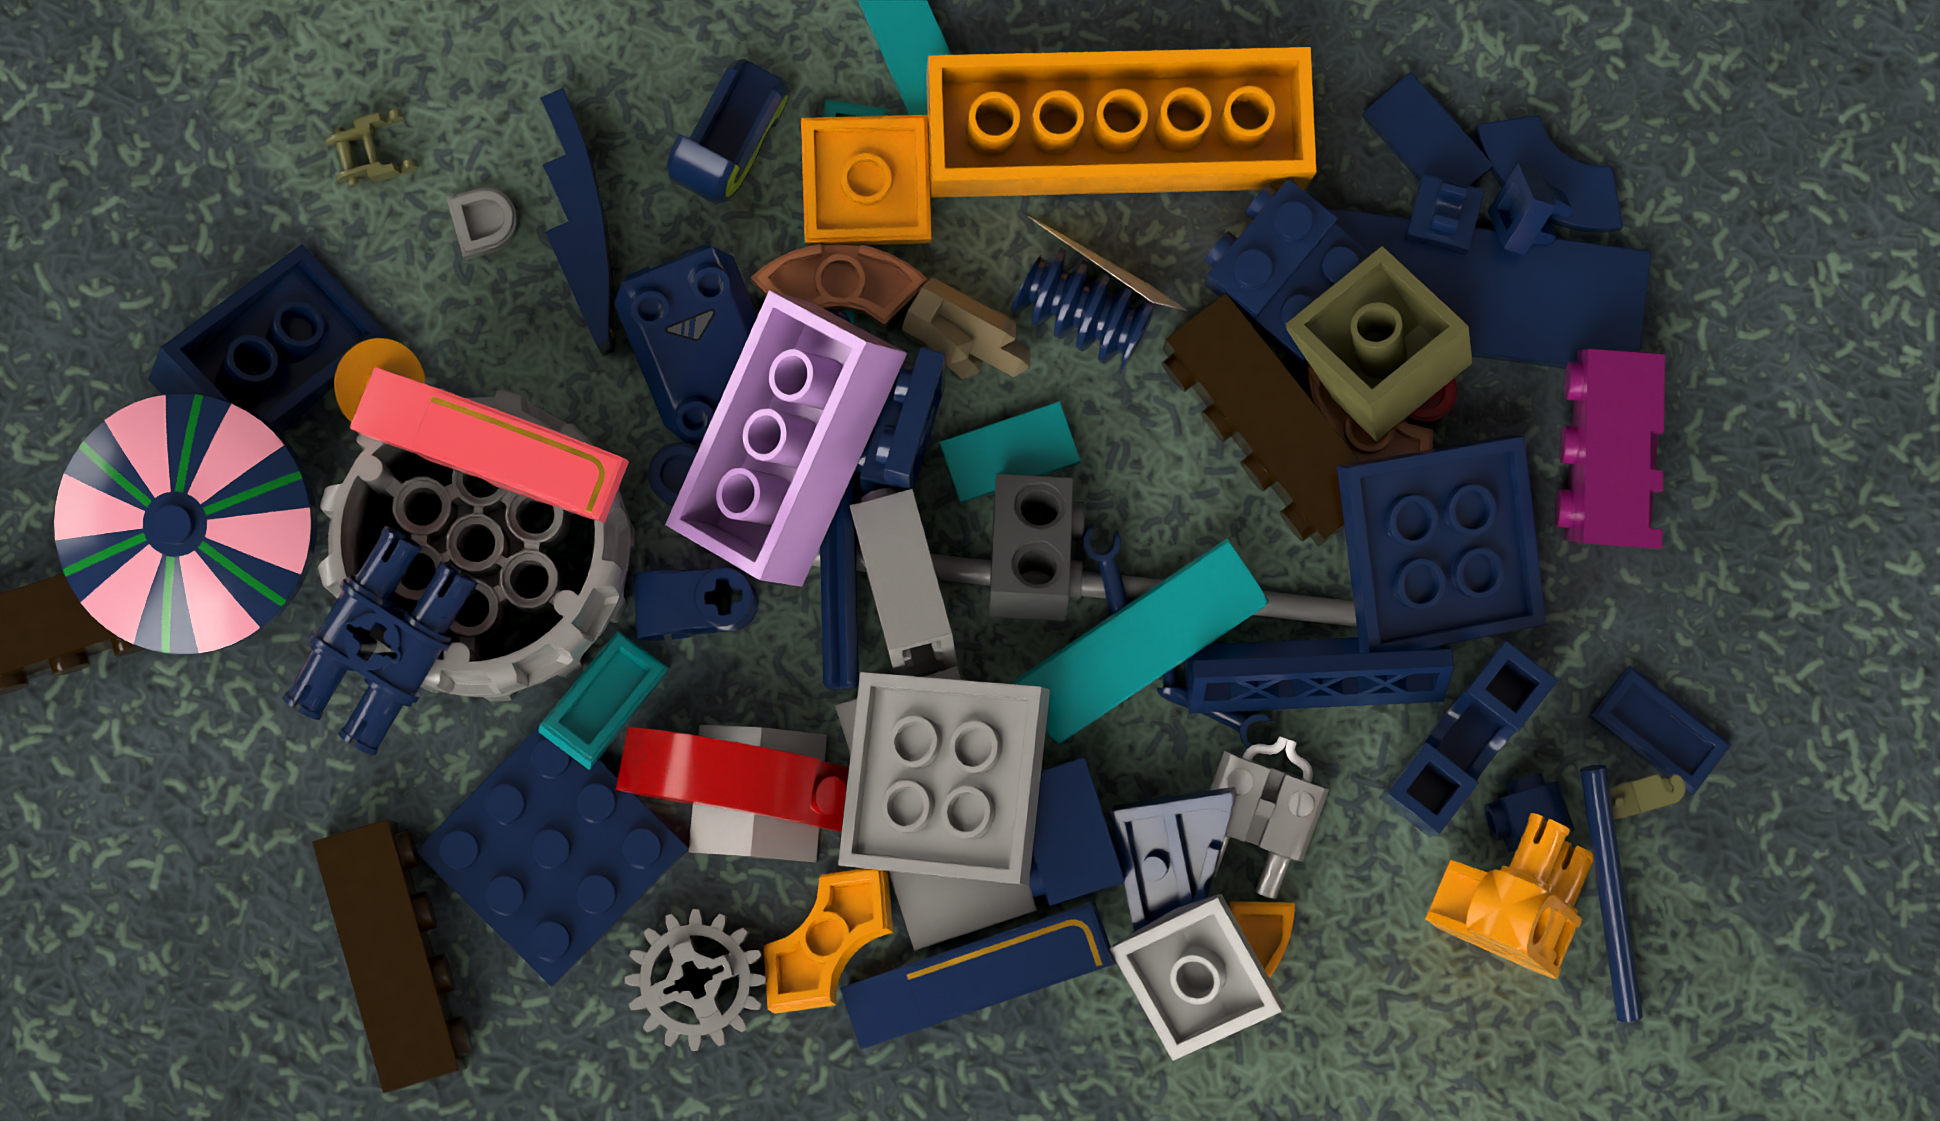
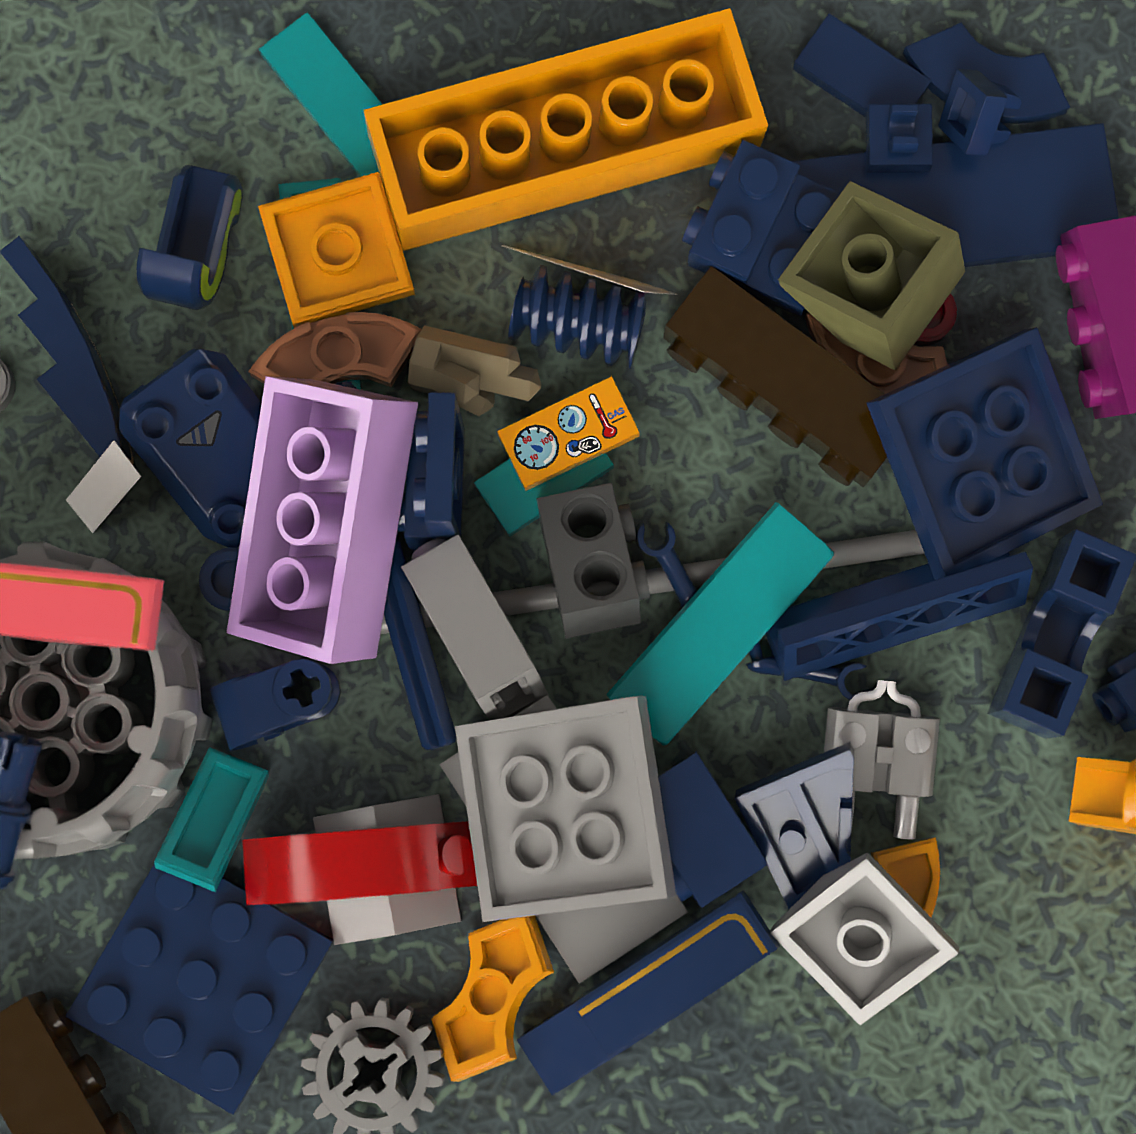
camera: 10 degrees left, 0 degrees up
none -> white sticker [66,440,141,533]
none -> light orange tile [497,376,640,491]

